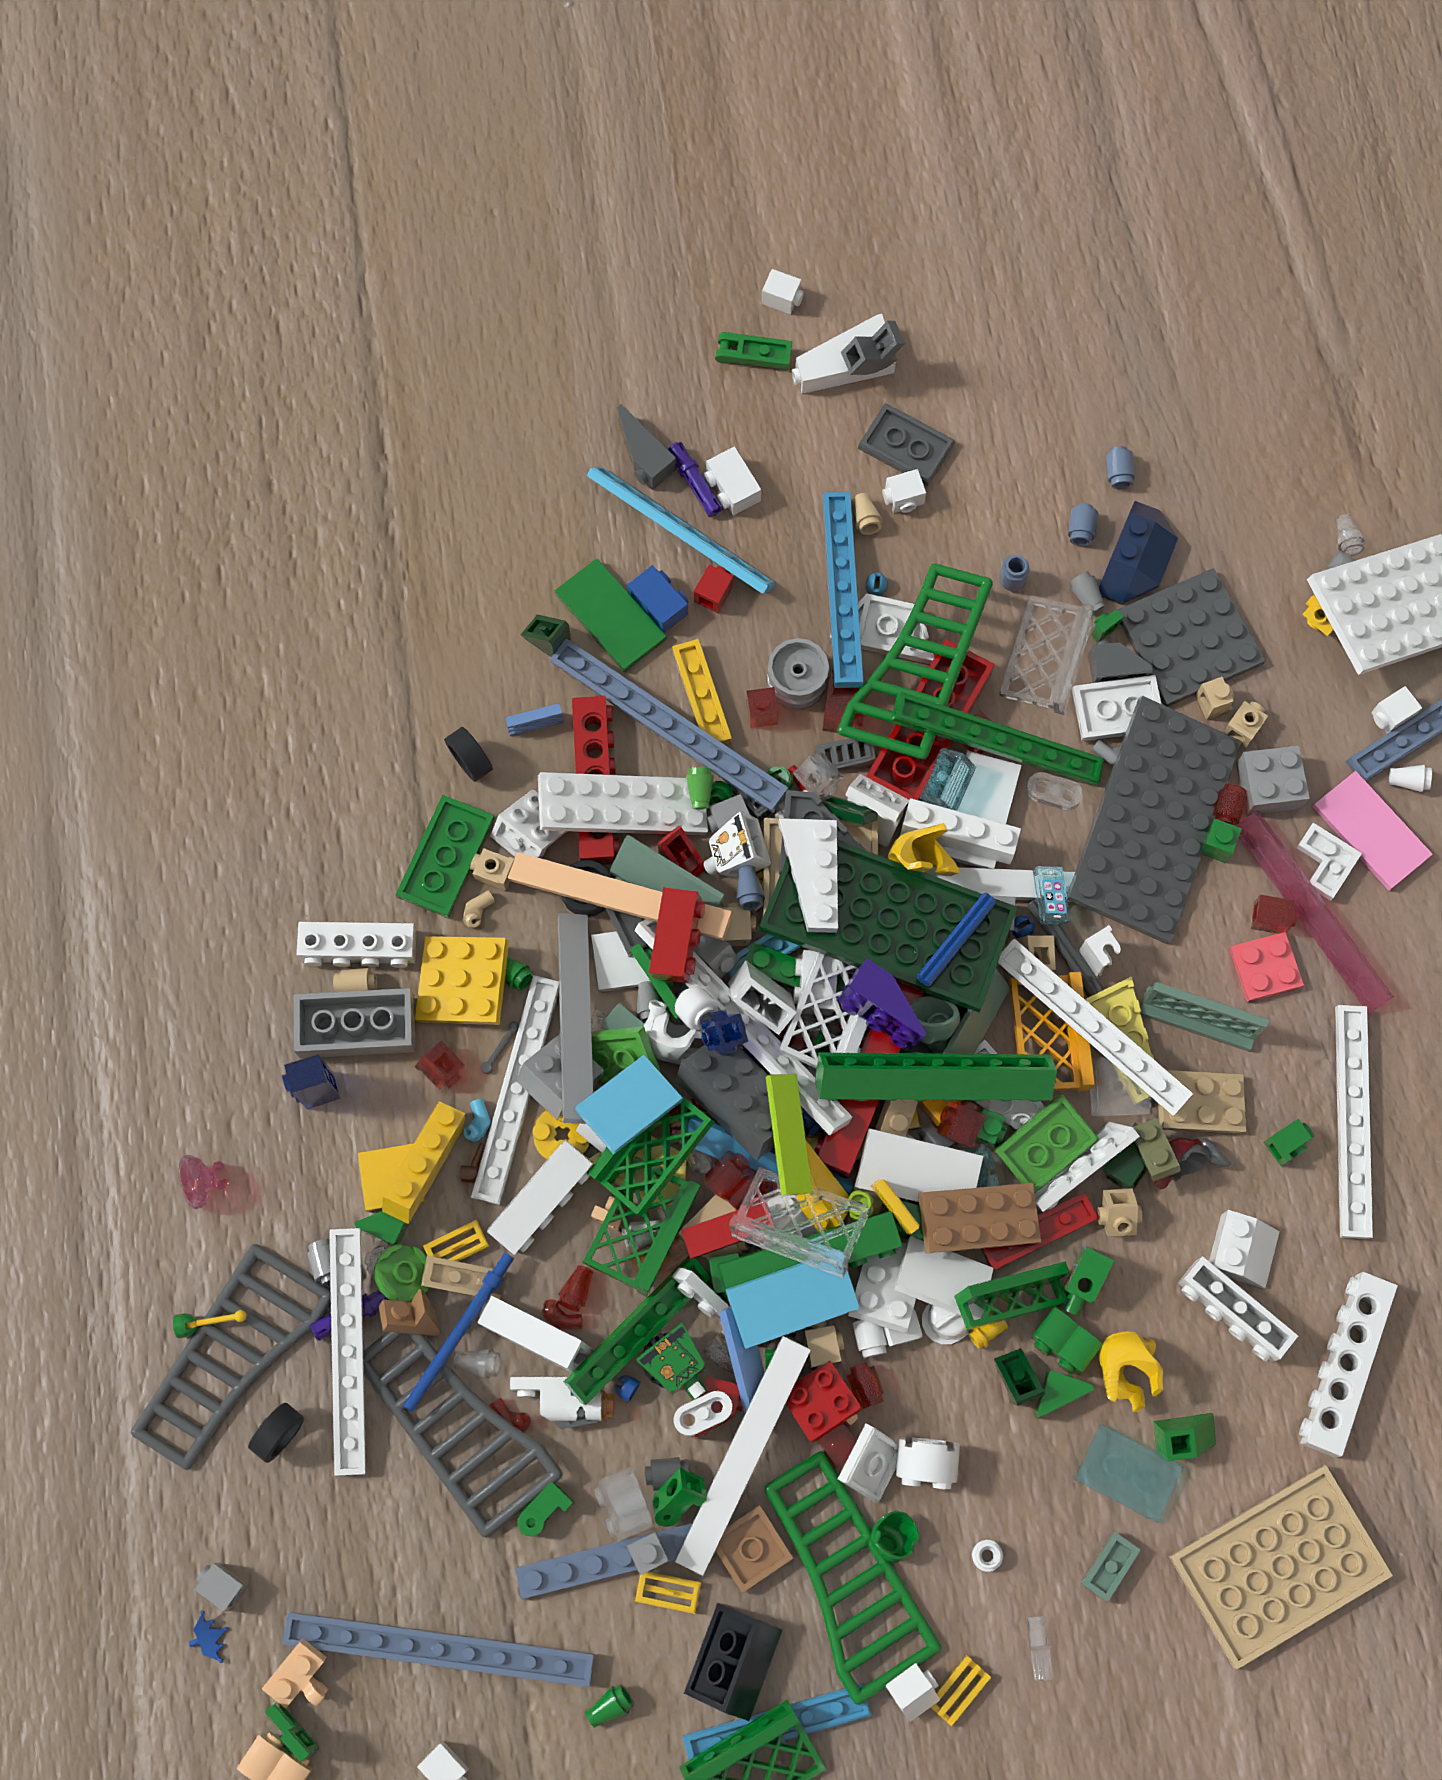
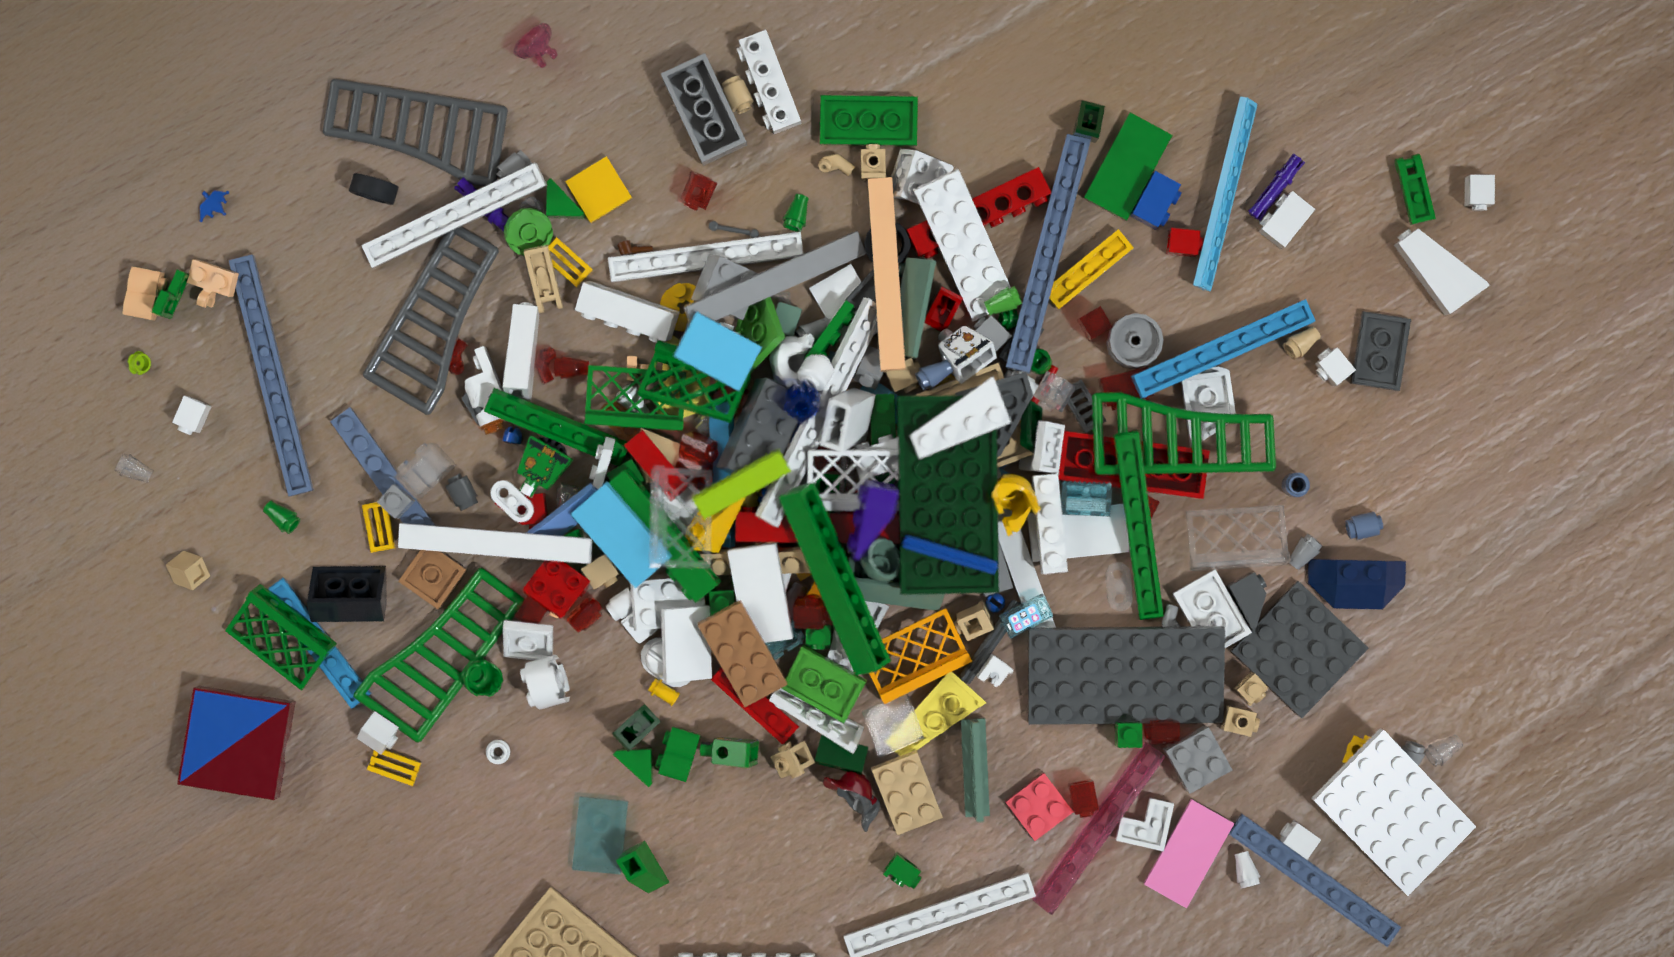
camera: 65 degrees right, 15 degrees up
hinge [173,1310,247,1339] -> none
light grey brick [194,1563,248,1612] -> none
clear blue brick [282,1054,341,1109] -> none
medium nougat slope [379,1289,441,1336] -> none
yellow brick [382,1101,465,1224] -> none
blue bar [403,1252,514,1412] -> none
yellow plate [415,936,509,1025] -> none
black tyre [444,727,493,782] -> none
clear cone [454,1349,501,1379] -> none
medium azure arm [463,1098,491,1142] -> none
medium blue tile [505,704,564,736] -> none
green leg [517,1482,575,1537] -> none
dark grey slope [617,404,676,490] -> none
red brick [649,887,705,983] -> none
green leg [652,1468,707,1527] -> none
dark grey brick [841,321,905,375] -> none
lime plate [845,1190,874,1220] -> none
dark azure hinge [865,573,888,596] -> none
yellow tile [871,1179,920,1234] -> none
green fence [954,1262,1070,1330] -> none
white plate [998,939,1193,1116] -> none
clear axle [1026,1616,1053,1681] -> none
sand green plate [1080,1532,1141,1602] -> none
green plate [1091,609,1123,642] -> none
yellow piece [1099,1331,1164,1413] -> none
sand blue brick [1106,446,1135,489] -> none
olive plate [1133,1118,1181,1182] -> none
white brick [1178,1256,1298,1362] -> none
white slope [1209,1210,1280,1289] -> none

